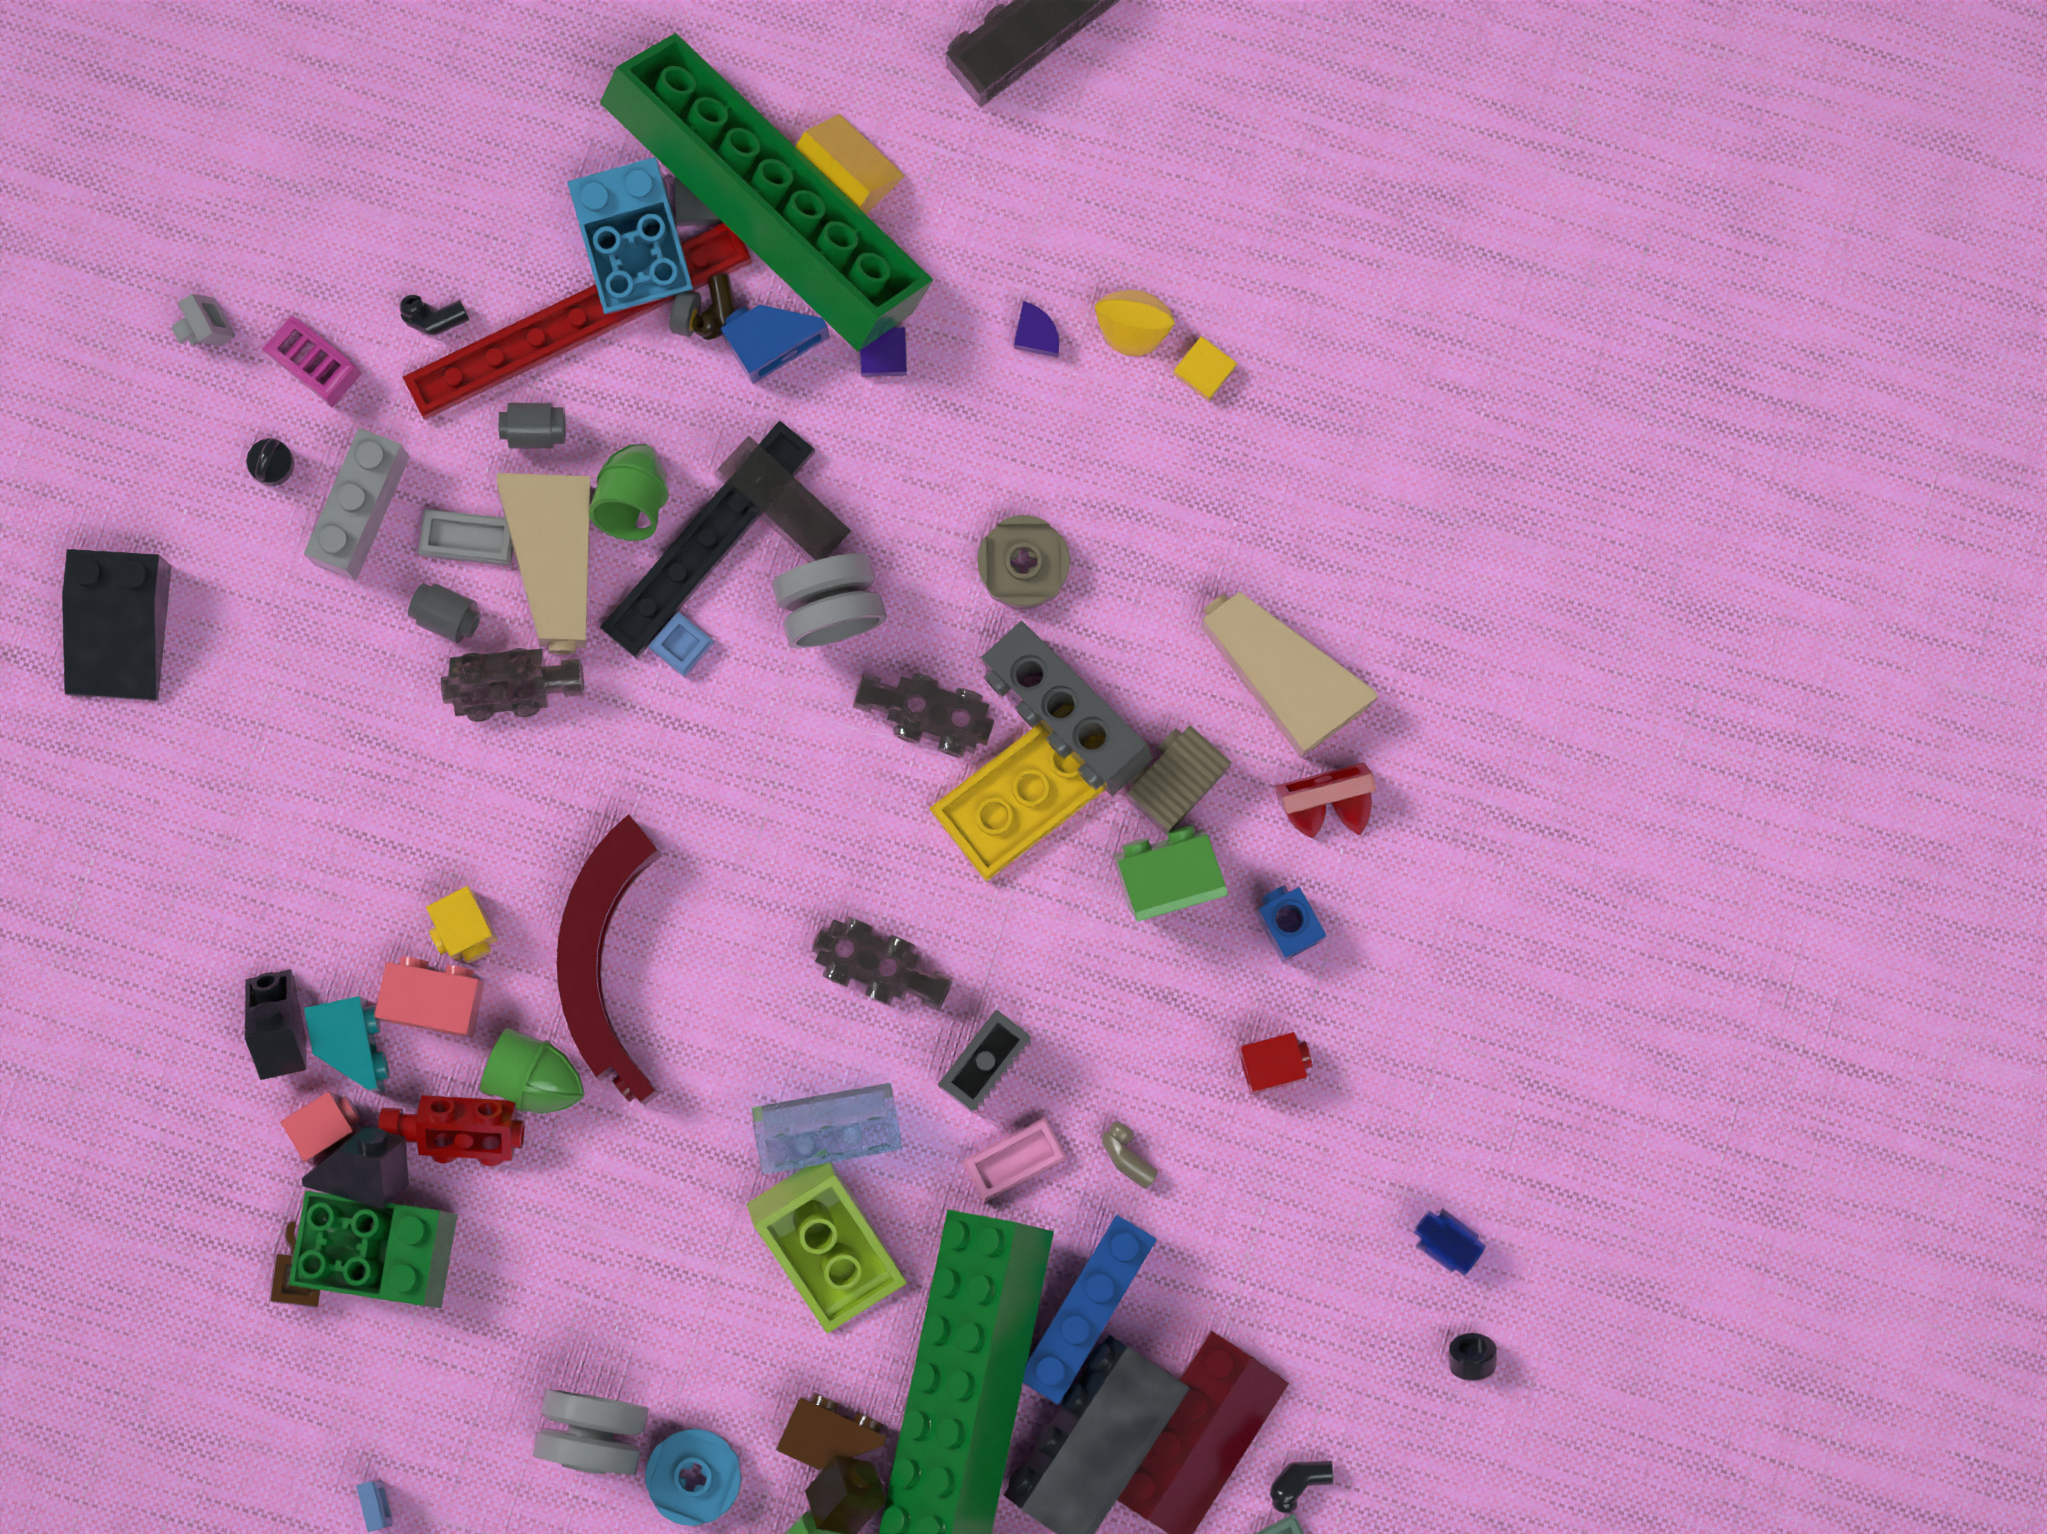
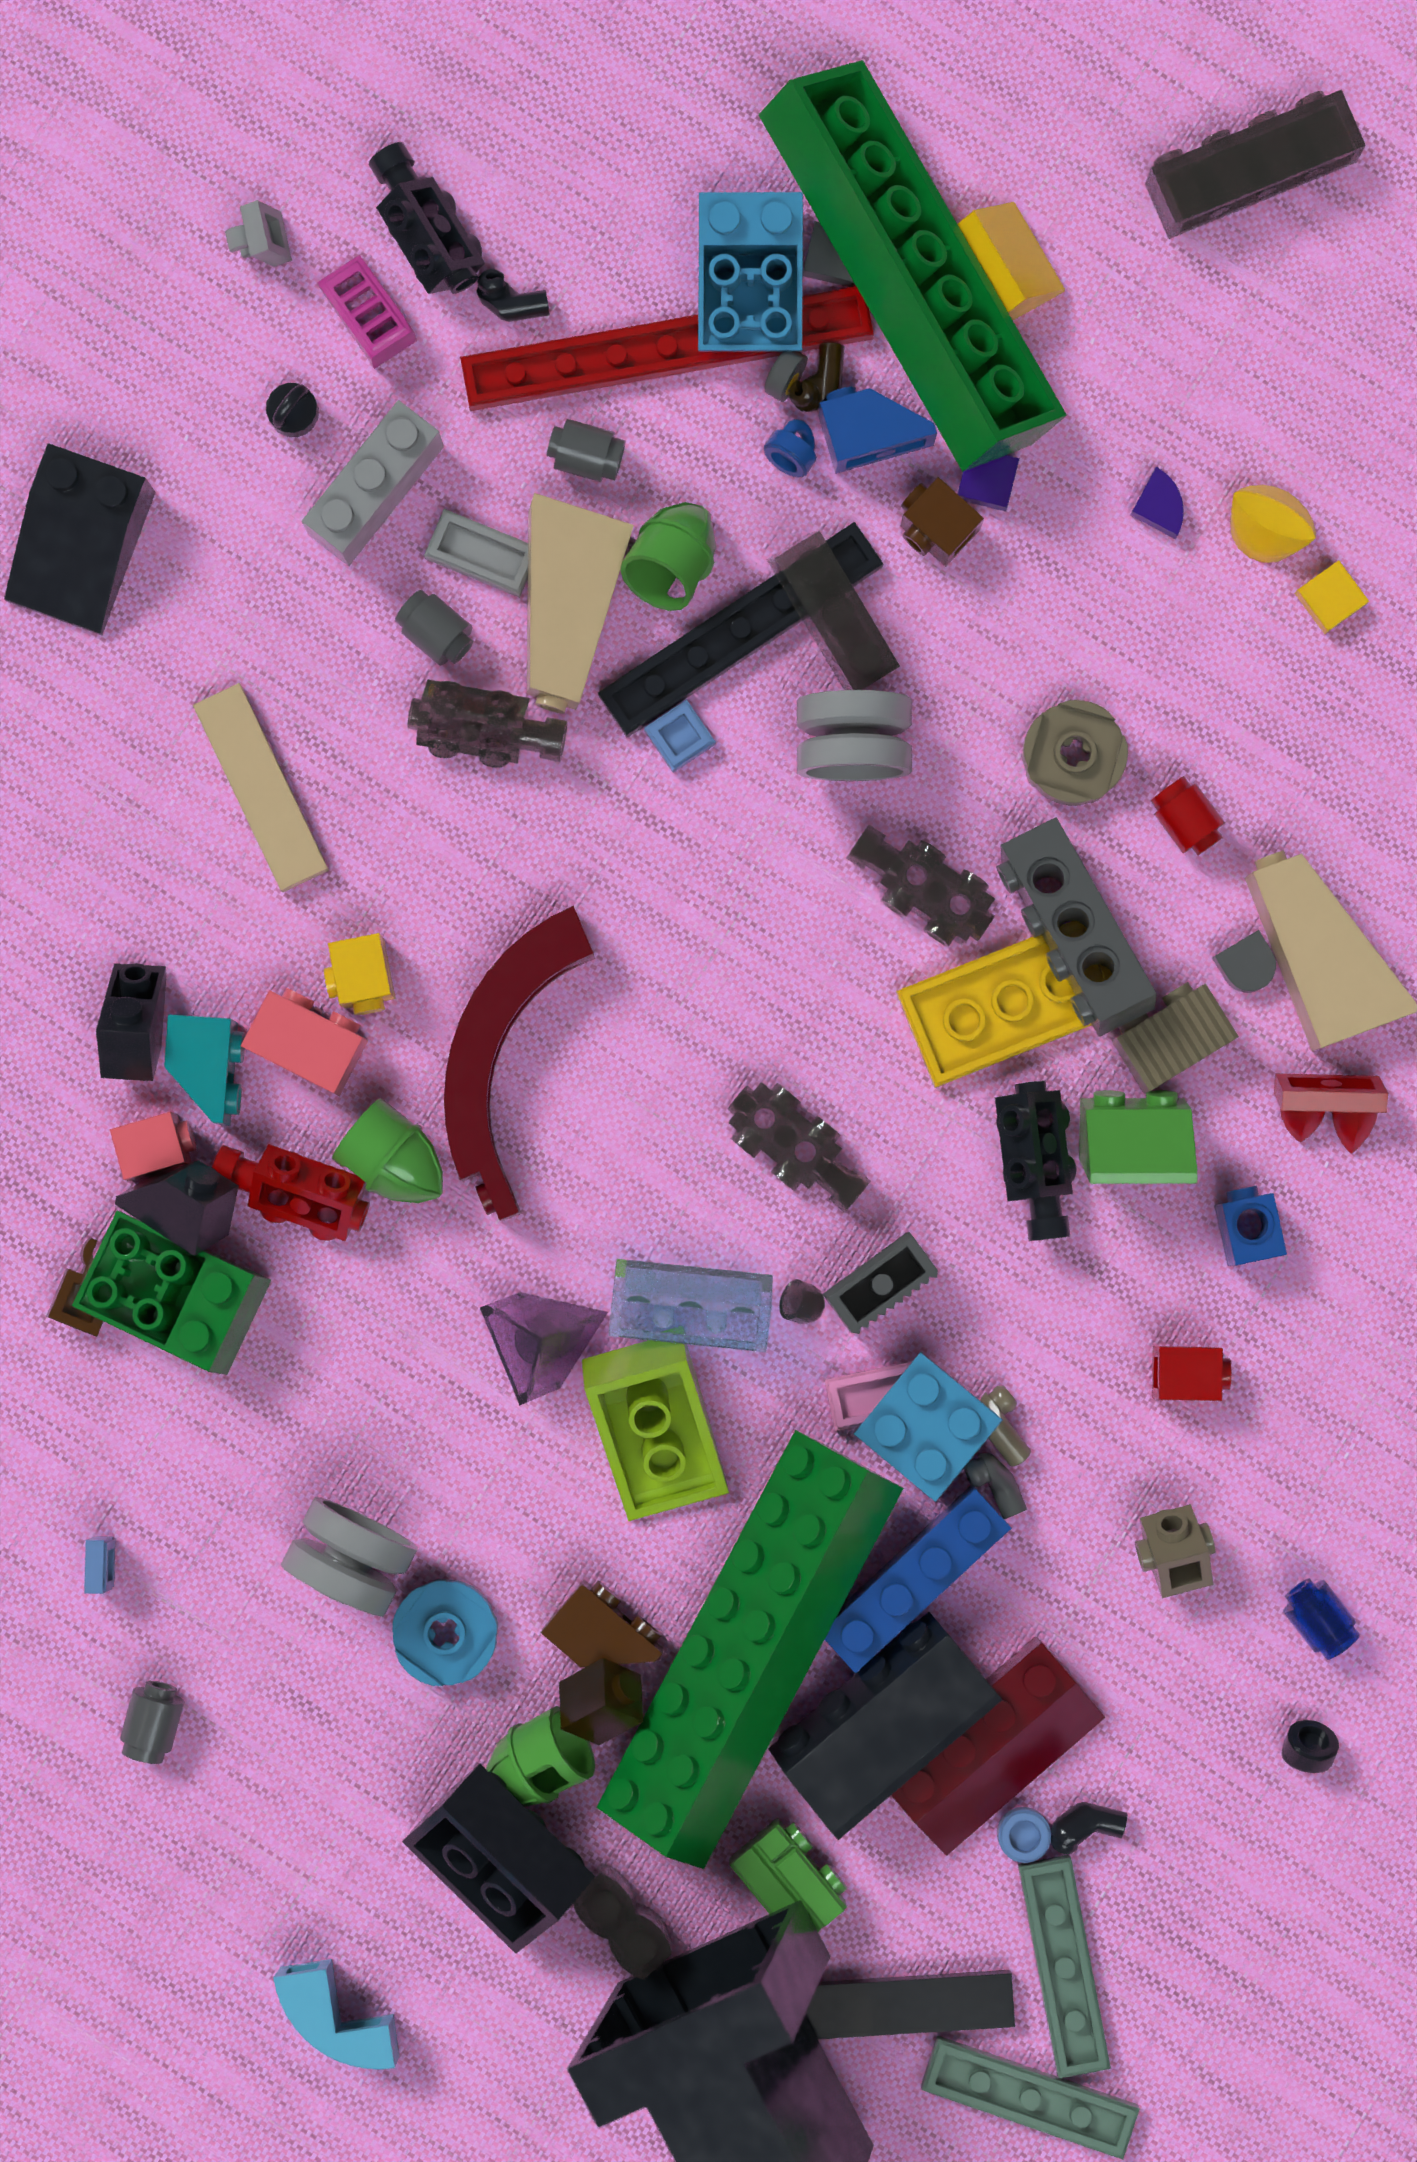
camera: 15 degrees right, 5 degrees up
none -> tan tile [193,683,330,892]
none -> black brick [368,142,485,294]
none -> clear purple slope [480,1292,608,1405]
none -> blue tile [764,419,817,477]
none -> clear smoke hinge [779,1279,825,1324]
none -> dark azure plate [854,1352,1003,1502]
none -> reddish brown brick [900,477,984,567]
none -> dark grey arm [964,1453,1027,1519]
none -> black brick [995,1081,1077,1241]
none -> medium blue tile [997,1807,1051,1863]
none -> dark tan brick [1135,1504,1216,1598]
none -> red brick [1150,776,1225,856]
none -> dark grey tile [1212,930,1276,993]

